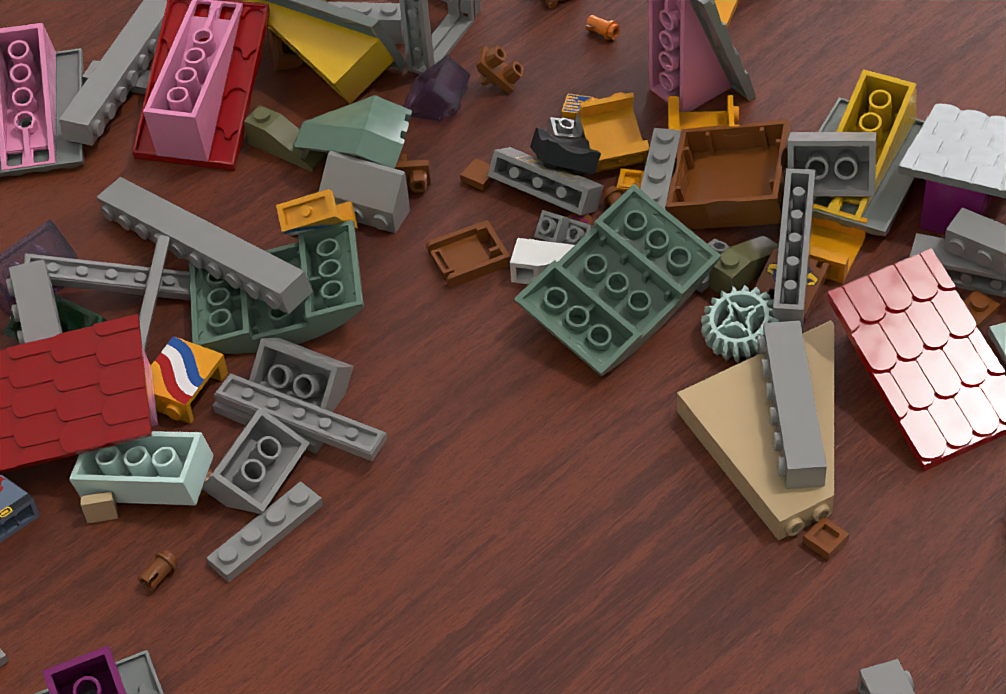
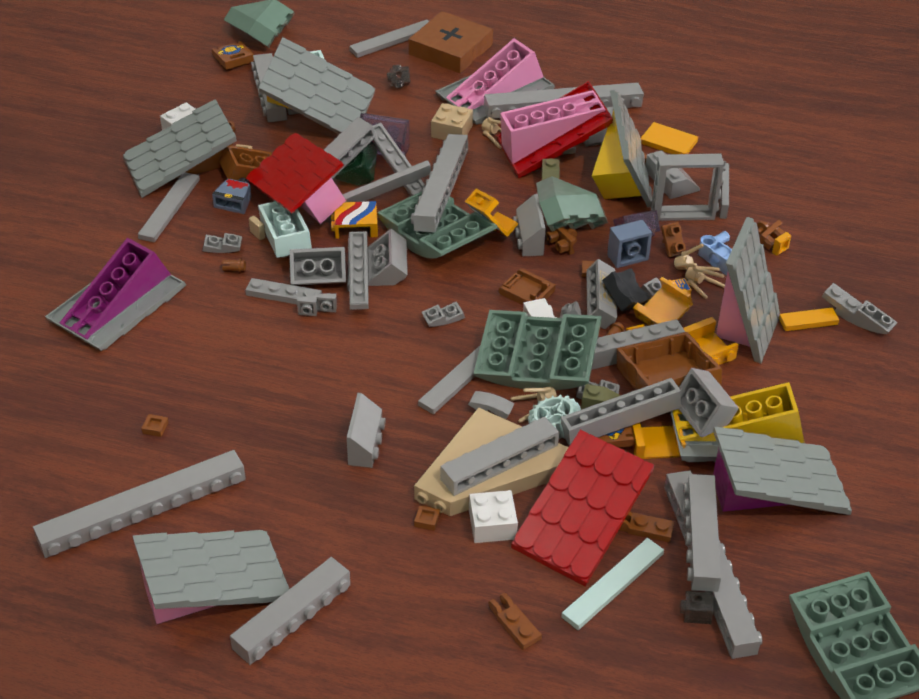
camera: 55 degrees right, 5 degrees down
none -> light grey slope [203,233,242,253]
none -> light grey slope [297,293,337,316]
none -> light grey slope [347,393,386,468]
none -> light grey tile [418,345,481,415]
none -> light grey slope [421,301,465,326]
none -> tan brick [431,103,473,140]
none -> light grey slope [468,391,514,419]
none -> white brick [469,490,518,543]
none -> tan plant [482,117,502,149]
none -> tan plant [511,387,557,423]
none -> sand blue brick [607,220,652,268]
none -> tan plant [674,244,720,271]
none -> tan plant [685,266,725,299]
none -> light blue piece [698,231,732,275]

